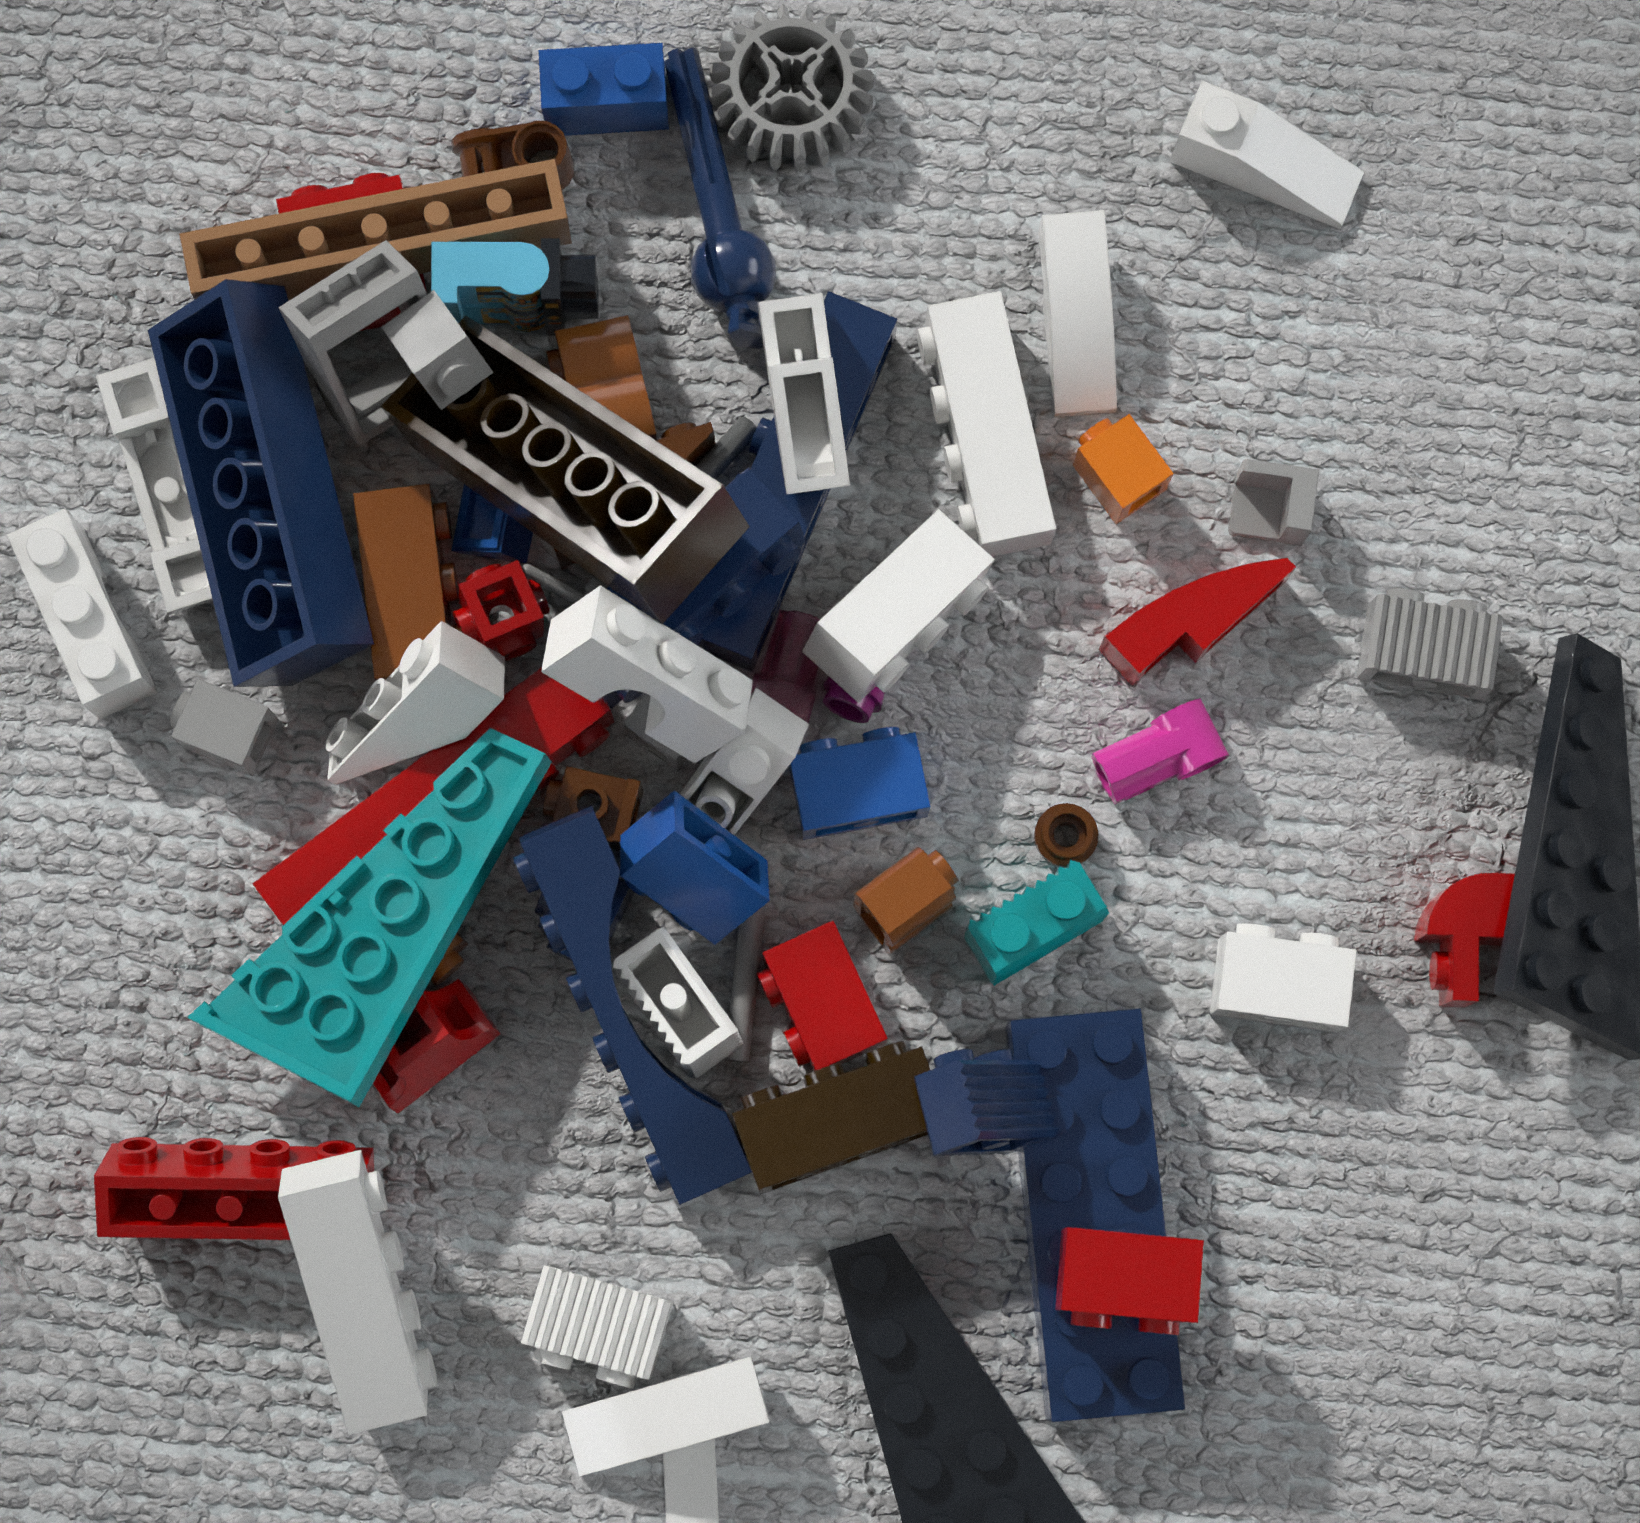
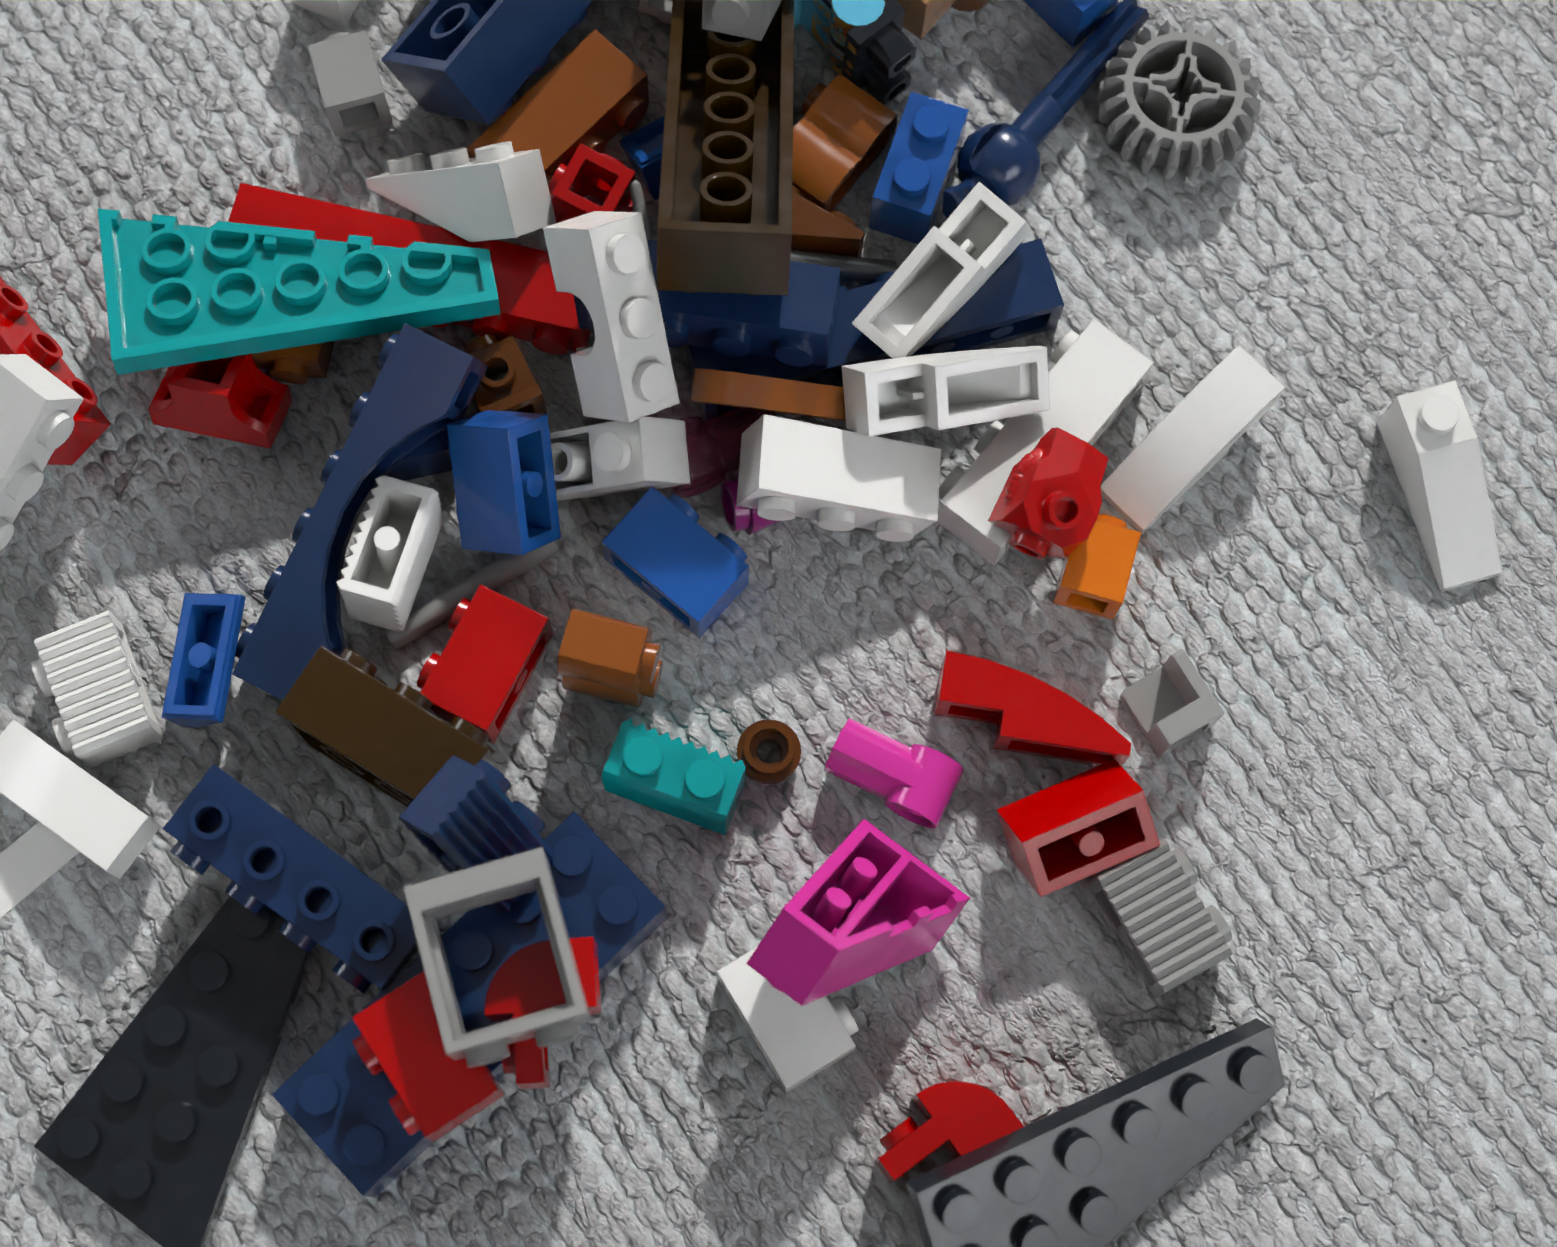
camera: 50 degrees right, 5 degrees down
none -> blue slope [161,593,246,728]
none -> dark blue brick [162,764,419,994]
none -> light grey window [403,847,592,1068]
none -> red brick [484,936,601,1090]
none -> dark orange beam [690,368,846,421]
none -> dark pink wedge [746,819,970,1006]
none -> white slope [842,346,1050,437]
none -> blue brick [869,91,969,244]
none -> red hand [988,427,1109,560]
none -> red brick [996,759,1161,897]

